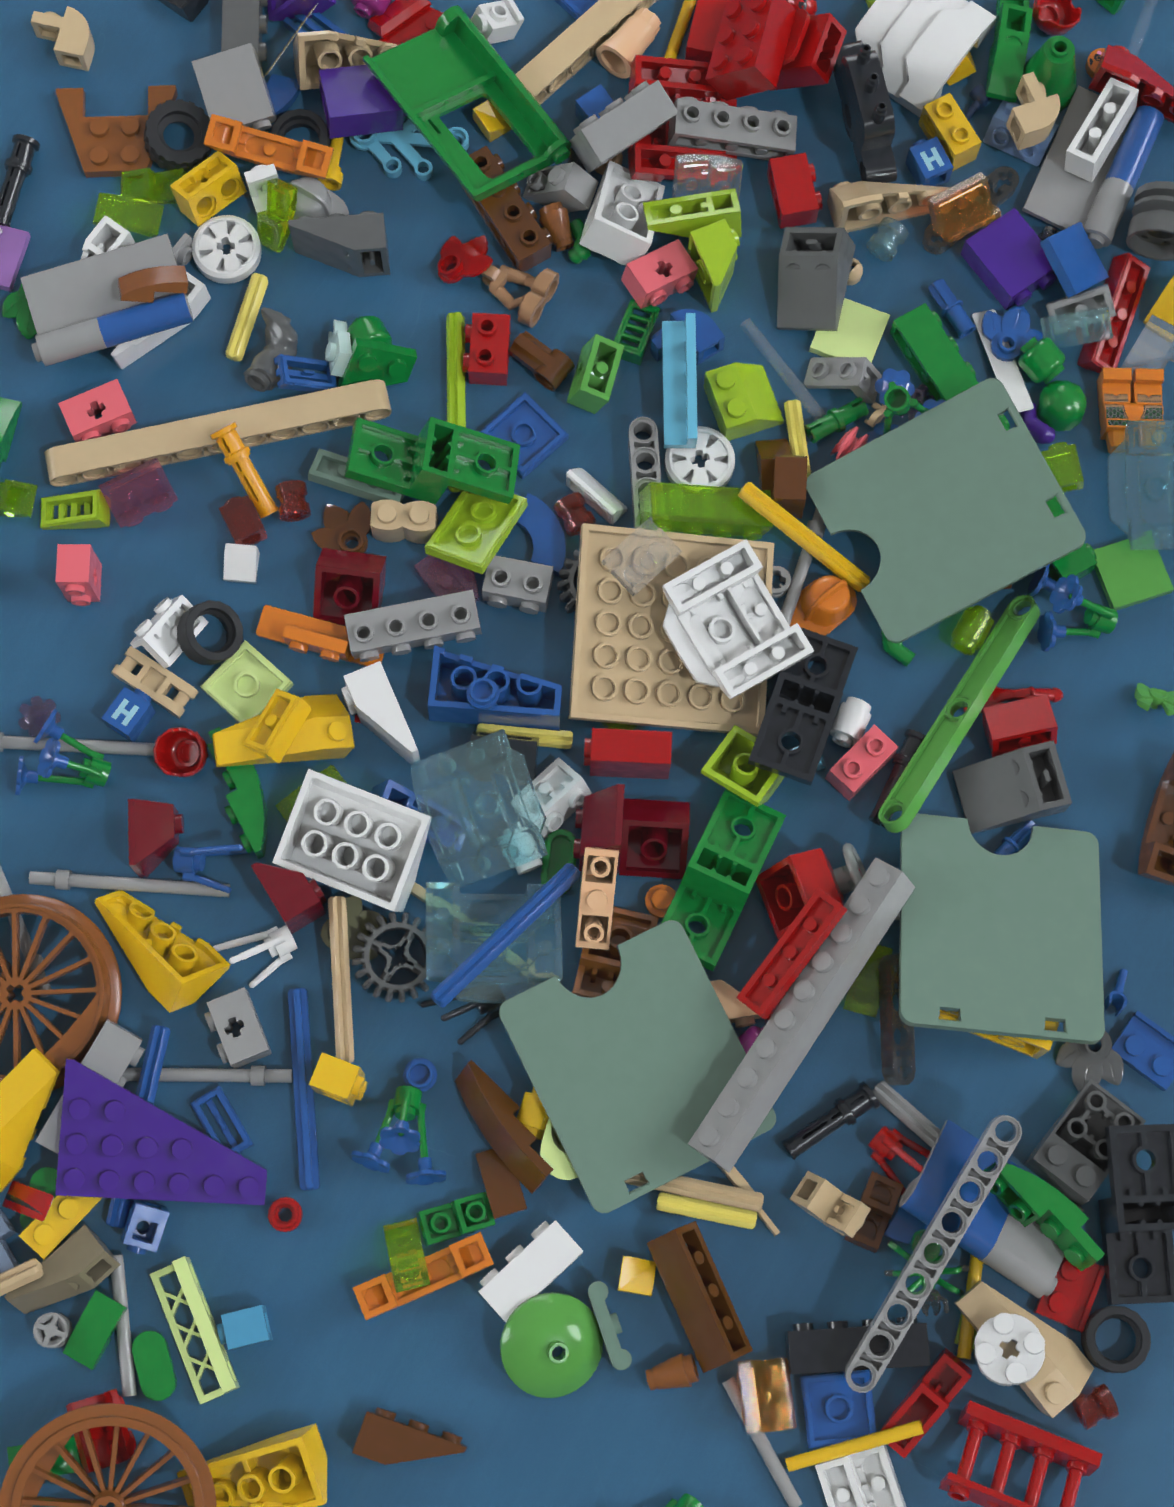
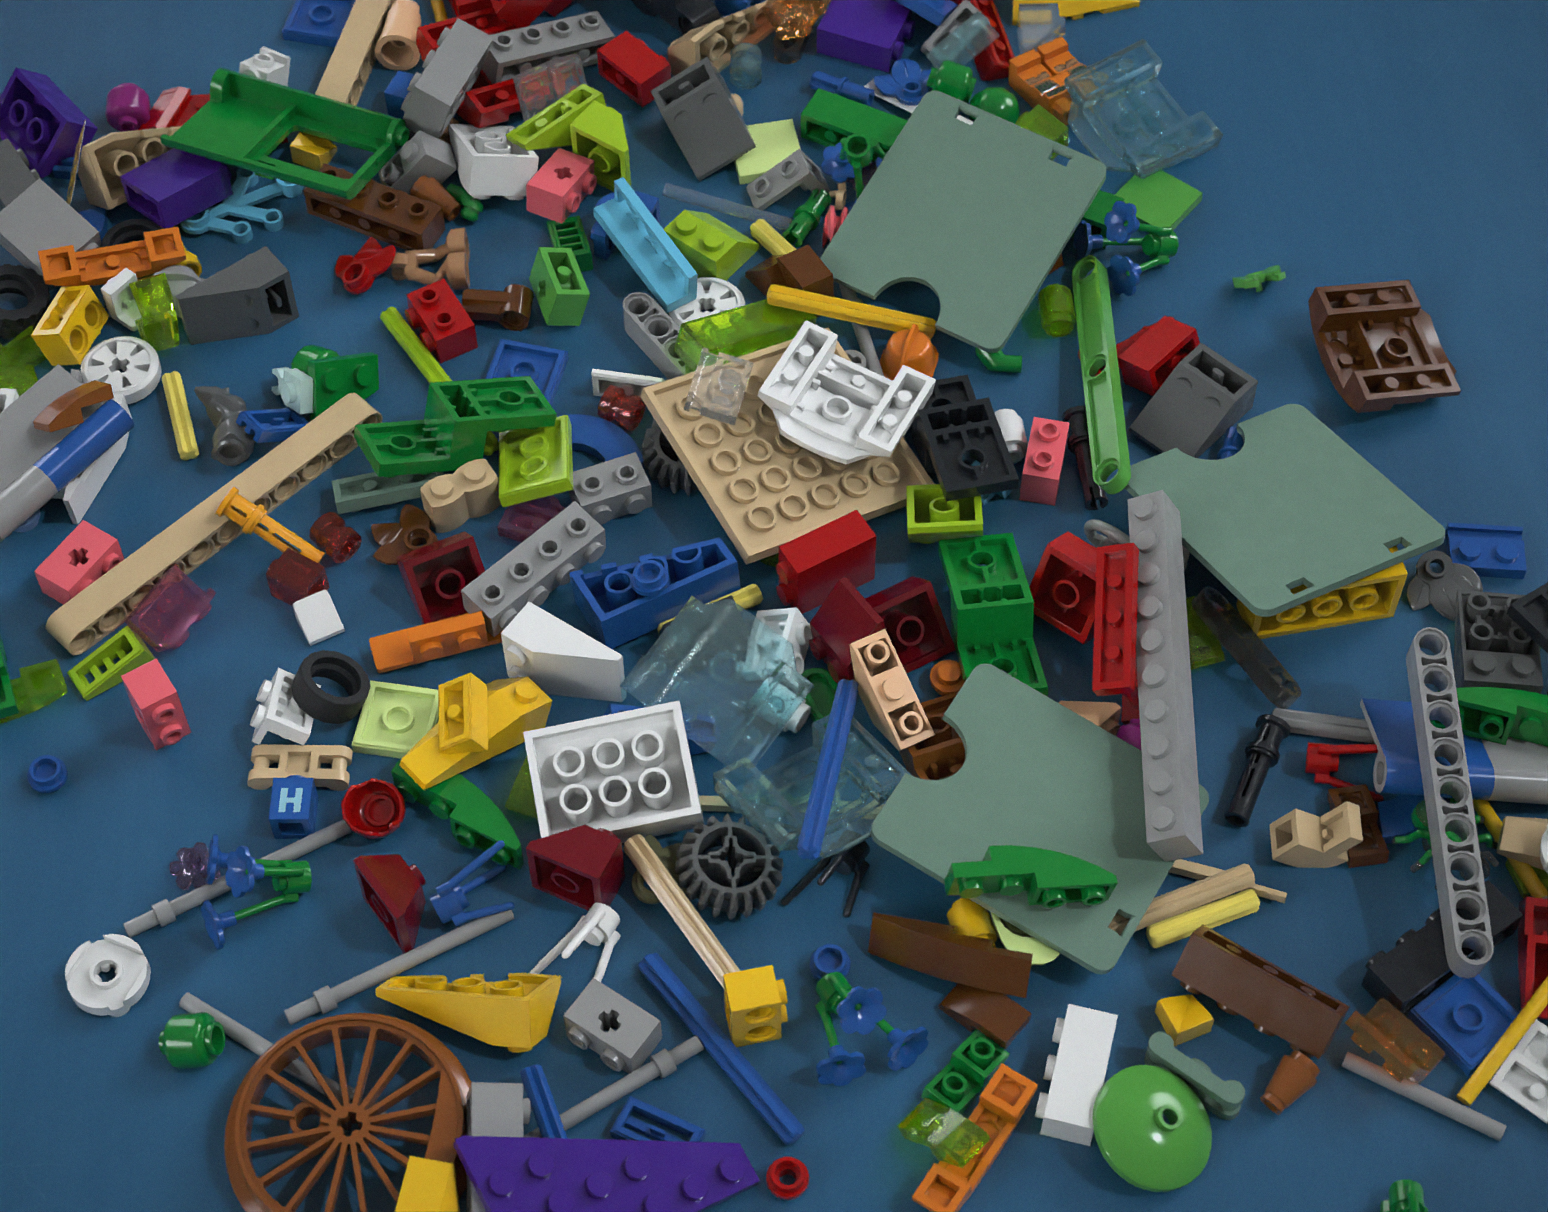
camera: 30 degrees left, 20 degrees down
none -> green slope [944,845,1118,908]

